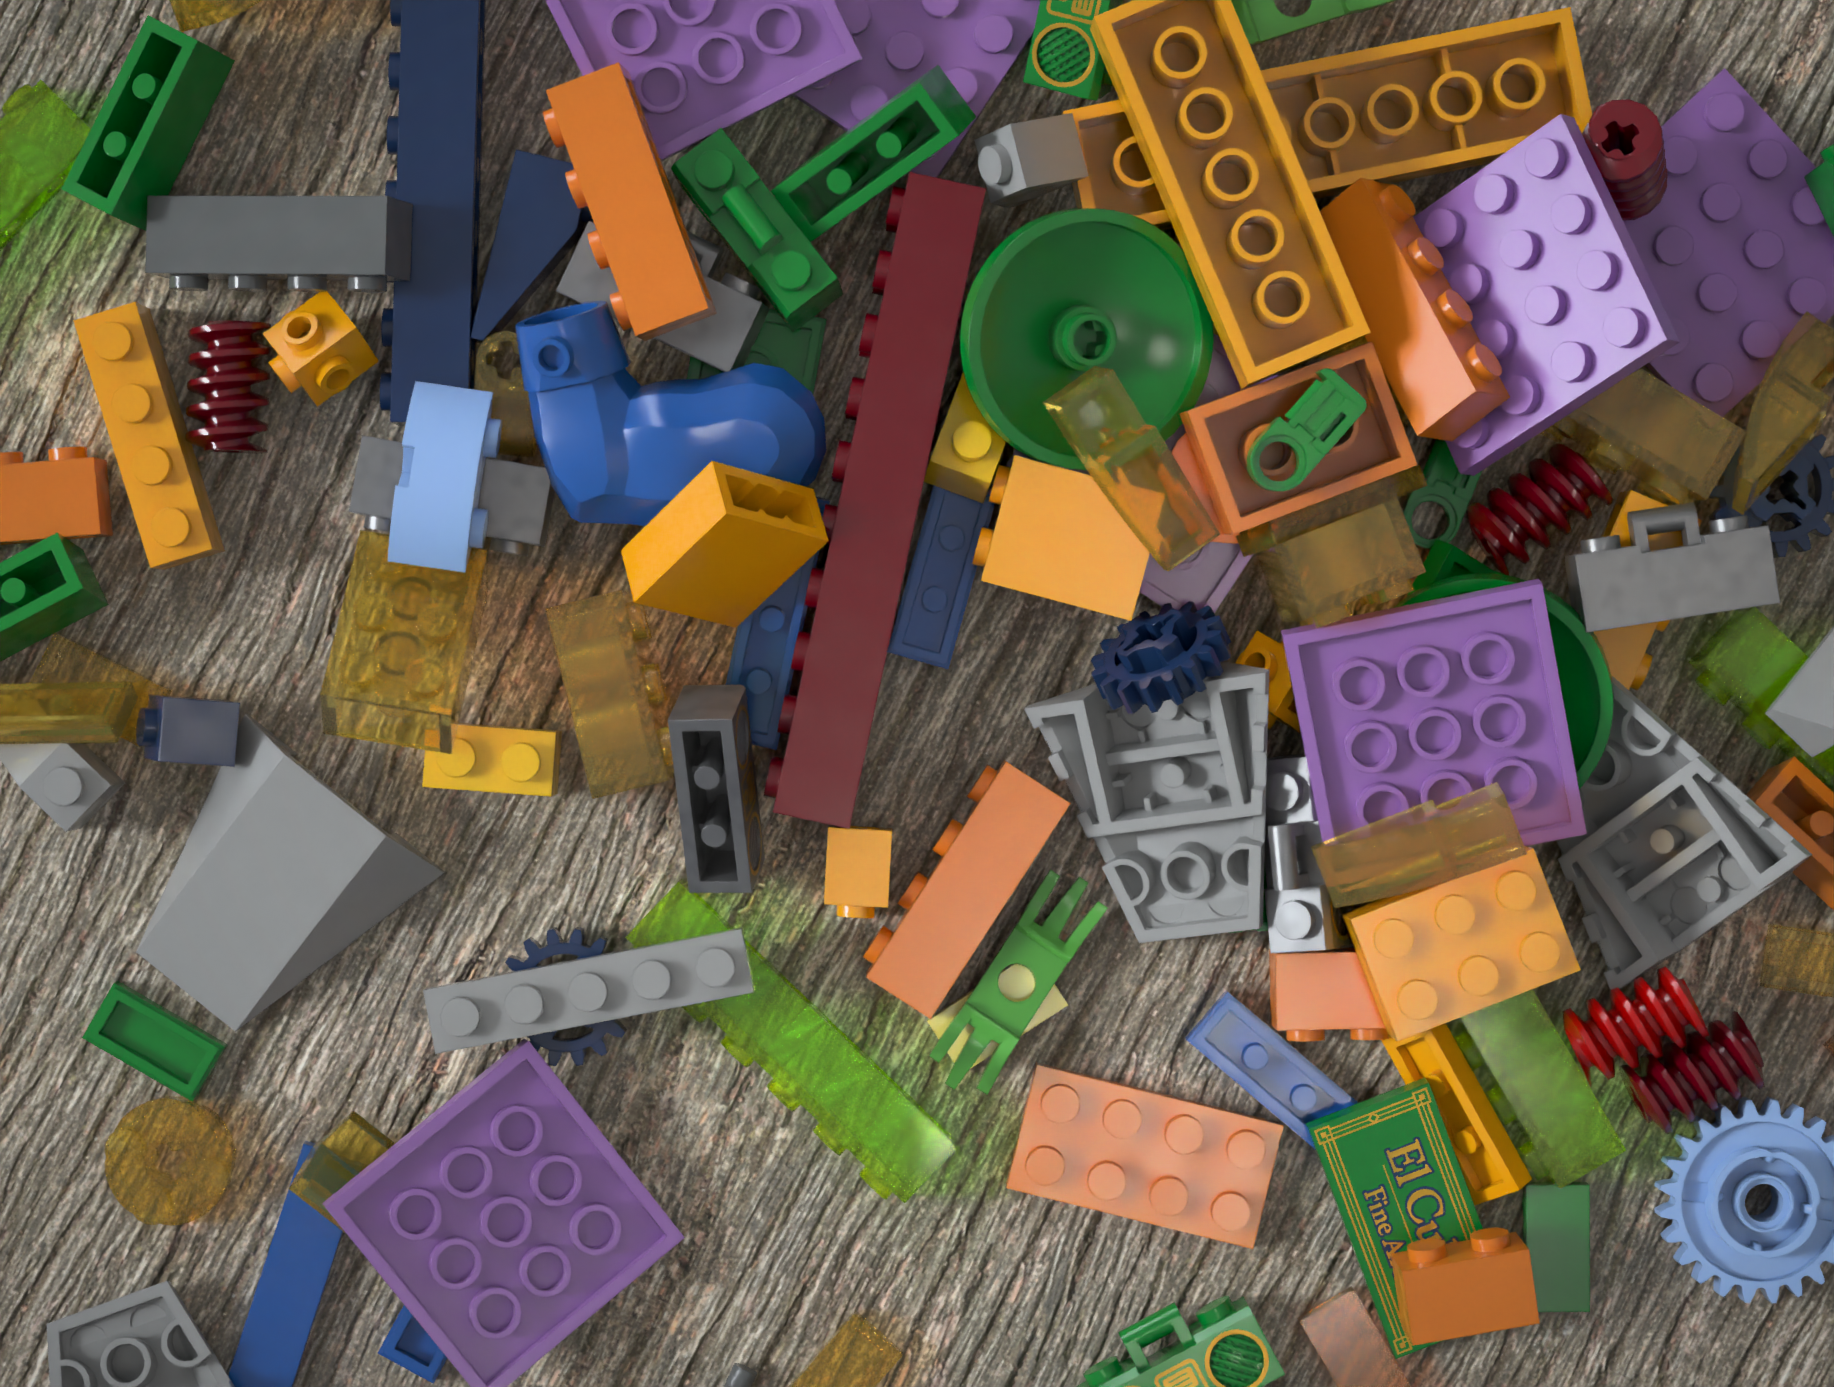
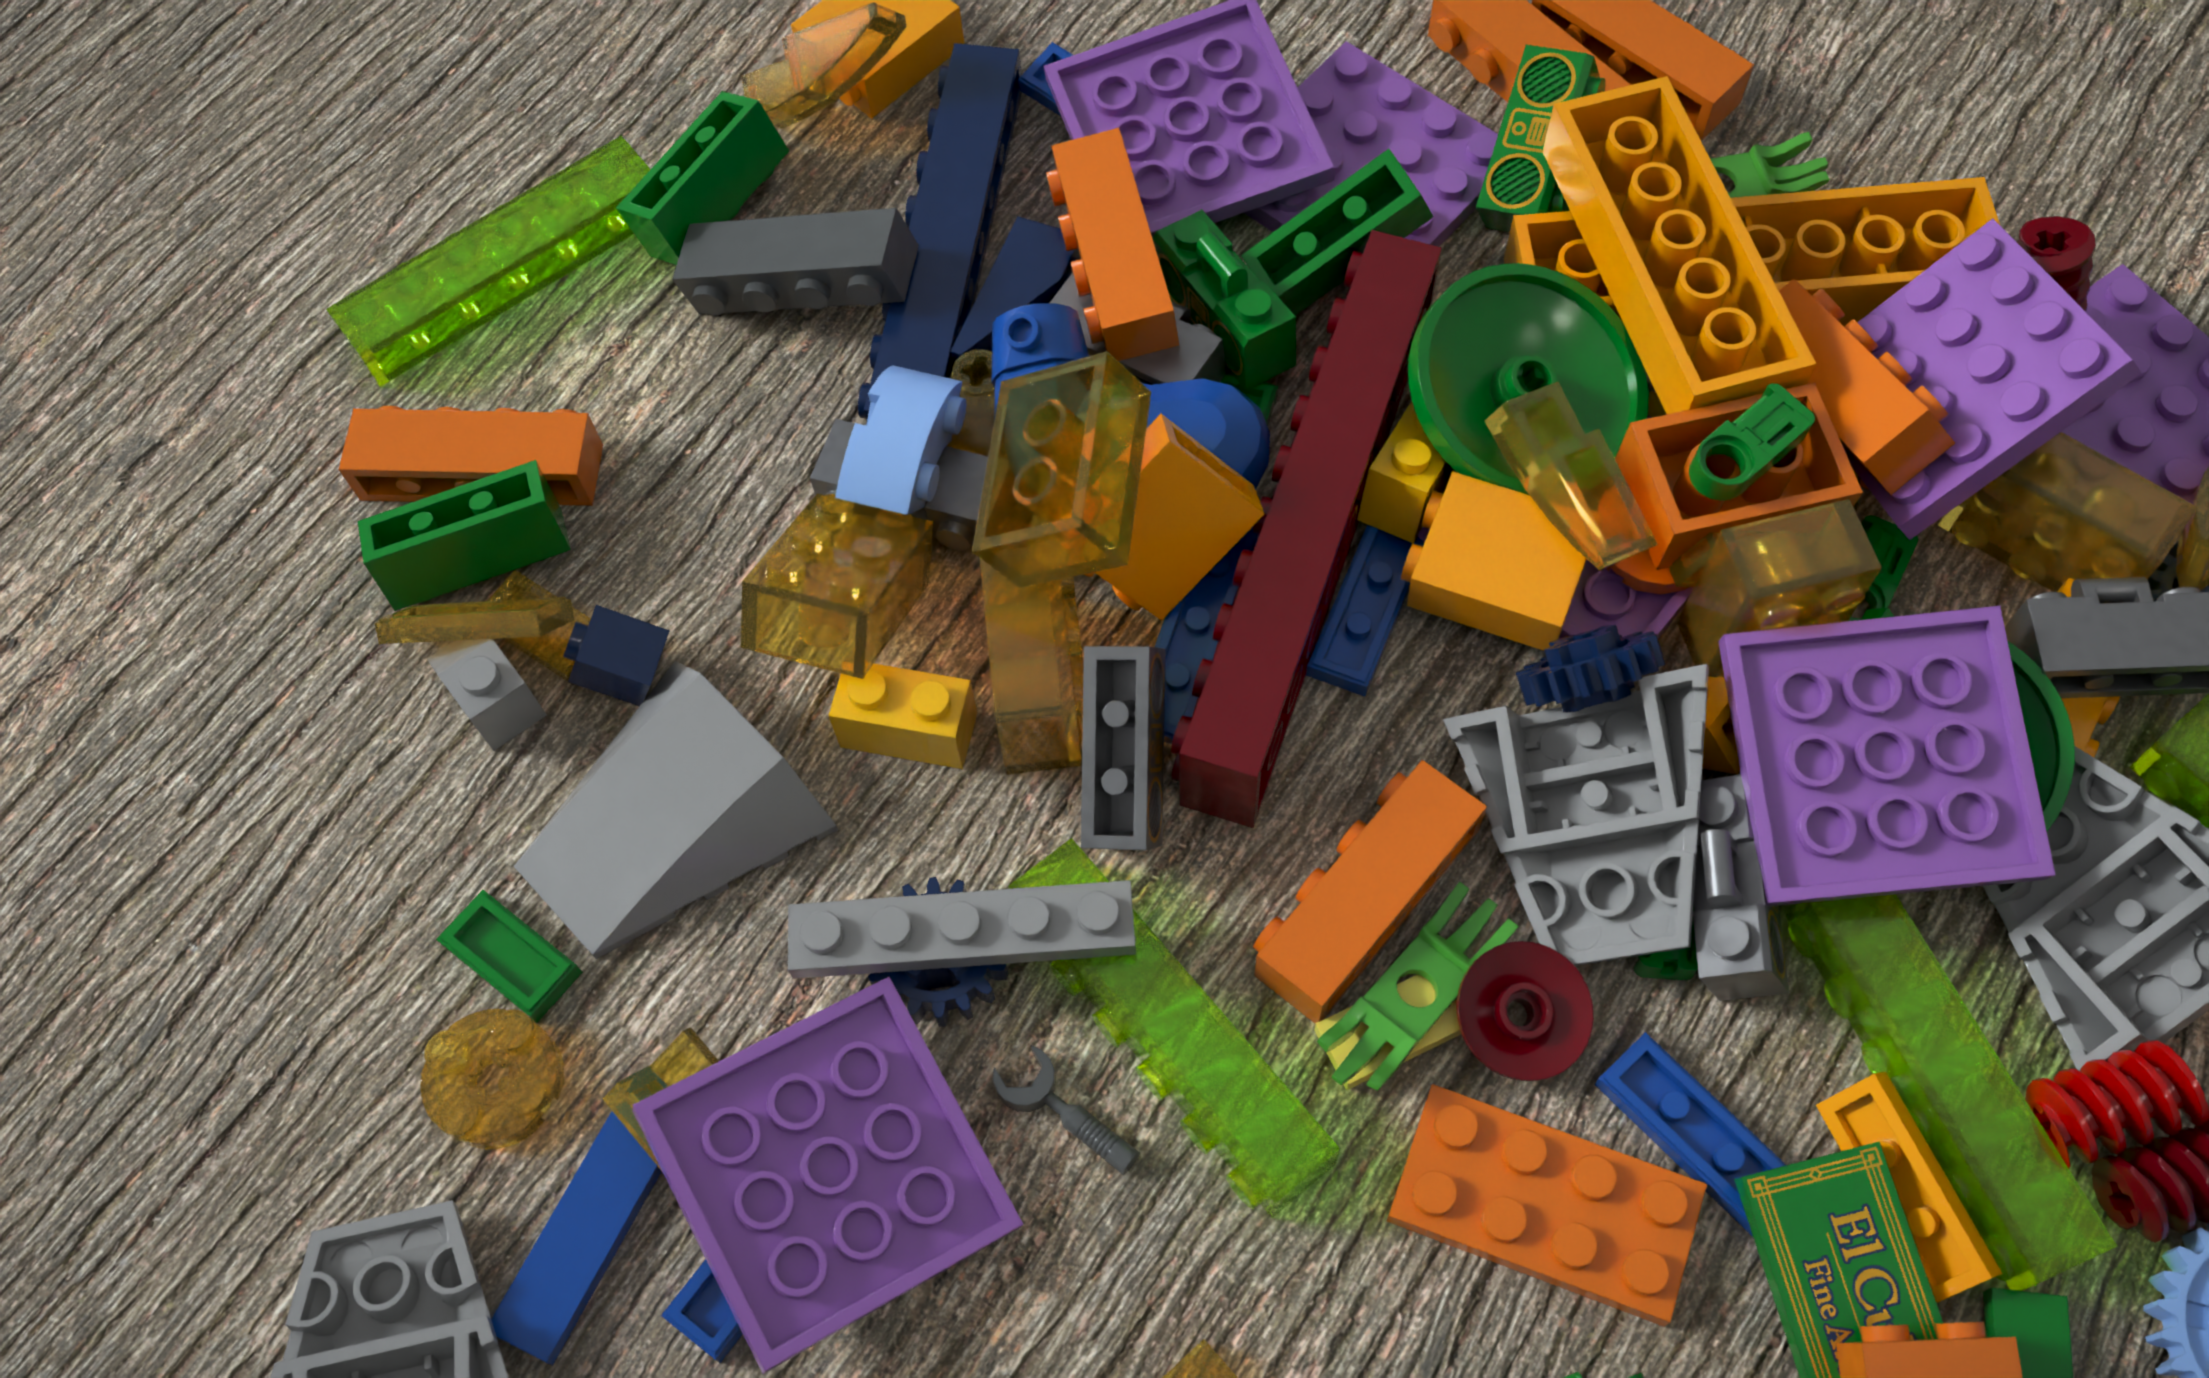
camera: 15 degrees right, 25 degrees down
light orange brick [73,302,225,570] -> none
dark red piece [185,320,271,454] -> none
light orange brick [263,291,379,407] -> none
light orange brick [824,825,892,918] -> none
light grey slope [974,113,1089,208] -> none
orange brick [1269,947,1389,1042] -> none
clear yellow slope [1311,782,1527,908] -> none
light orange brick [1342,846,1581,1042] -> none
dark red piece [1466,443,1613,576] -> none
none -> clear yellow brick [972,351,1151,588]
none -> dark grey piece [993,1045,1140,1175]
none -> dark red dish [1457,941,1594,1081]

